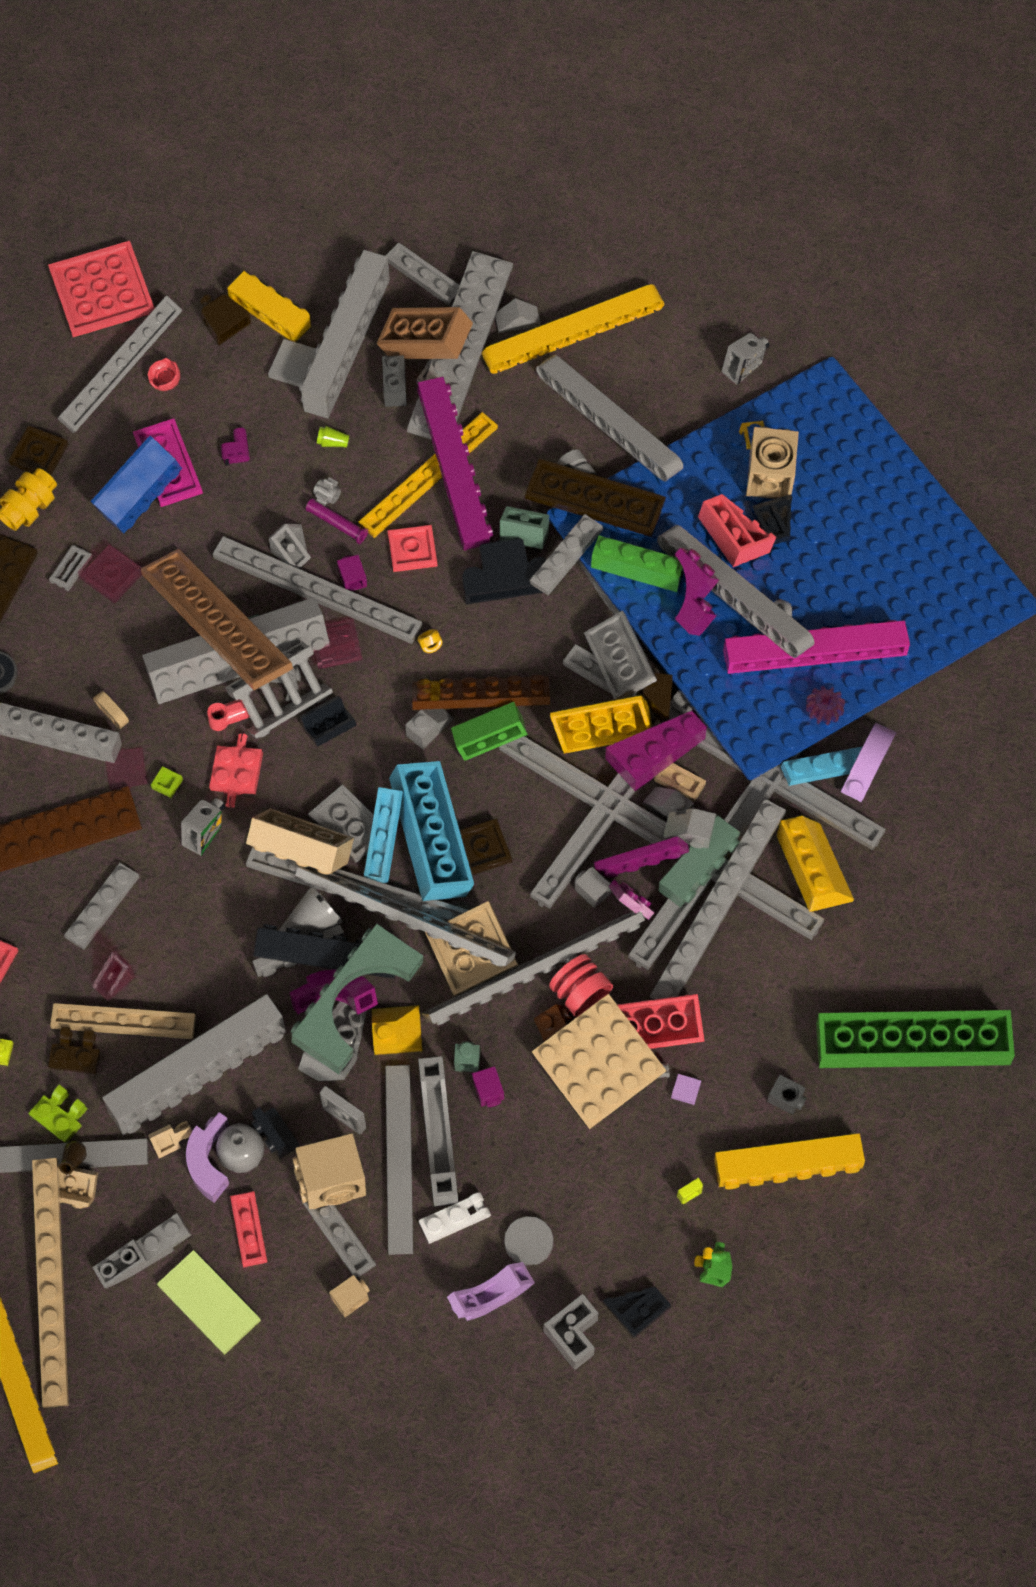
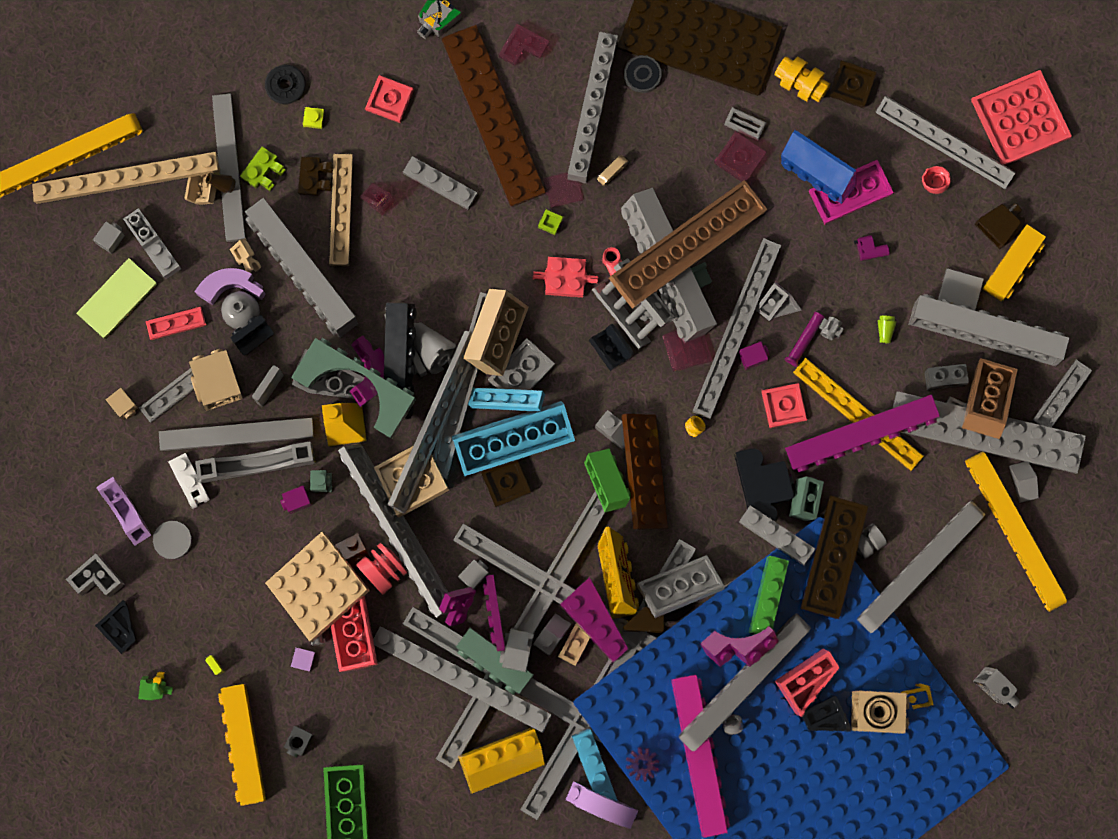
camera: 85 degrees right, 15 degrees up
light grey torso [181,798,225,856] -> none
none -> light grey brick [93,222,125,254]

